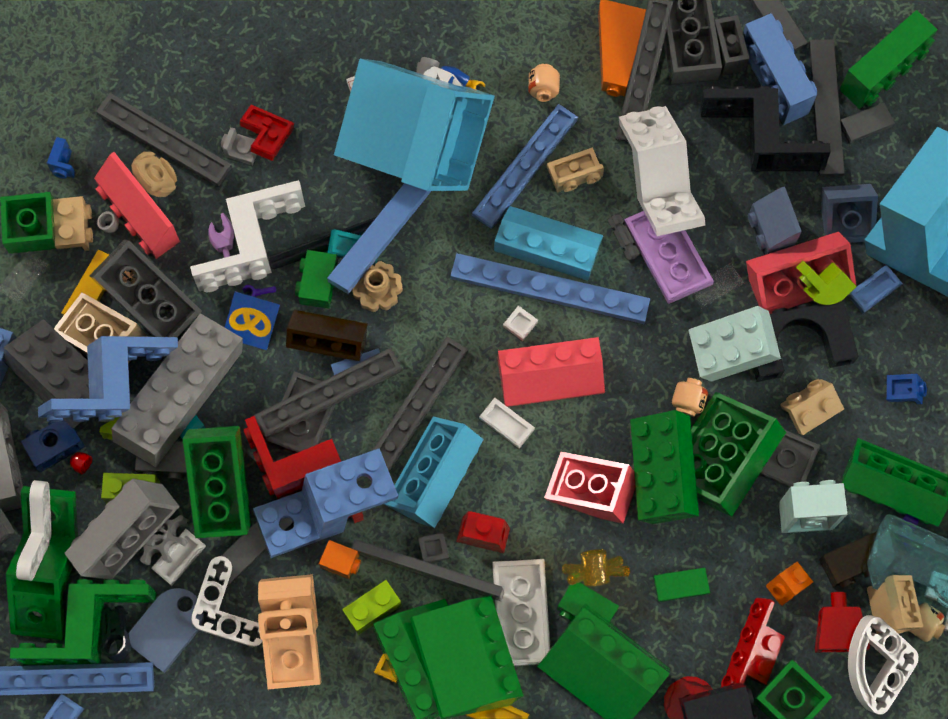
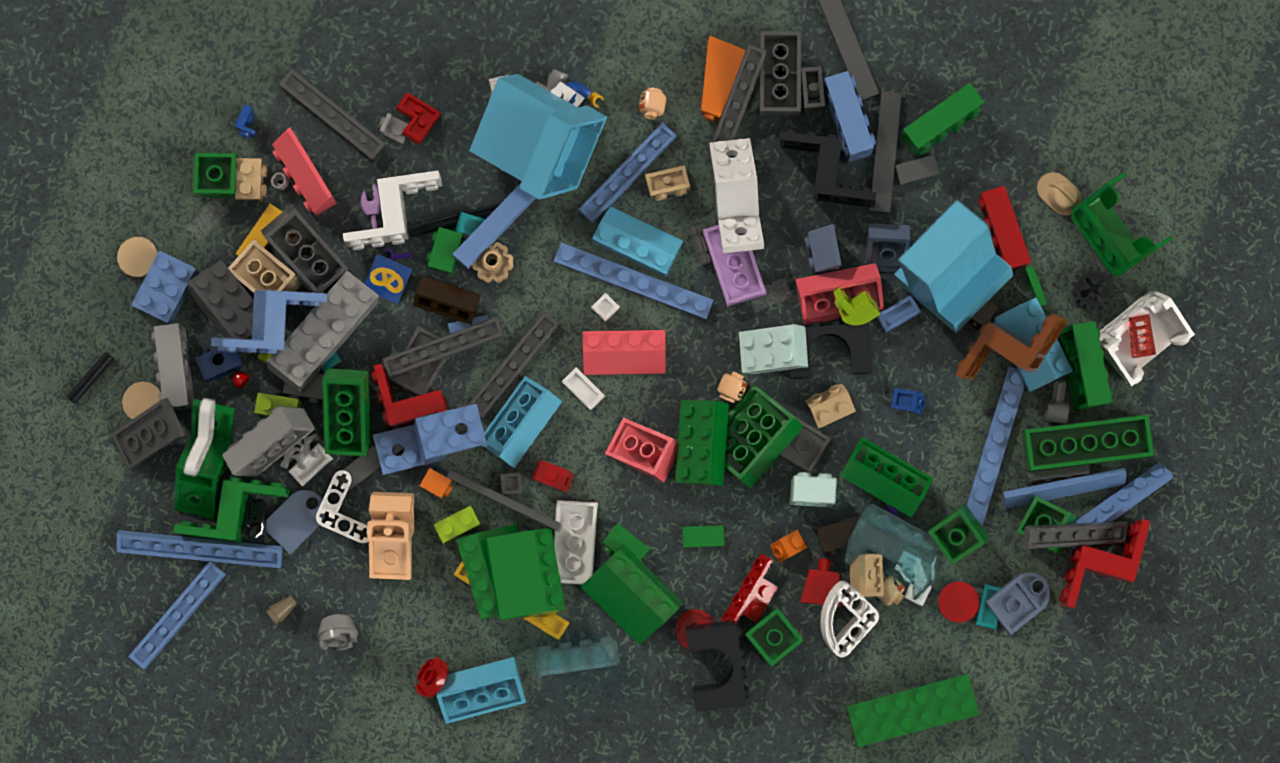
camera: 10 degrees right, 10 degrees up
tan tile [131,152,177,197] -> none
clear yellow bar [562,549,630,586] -> none

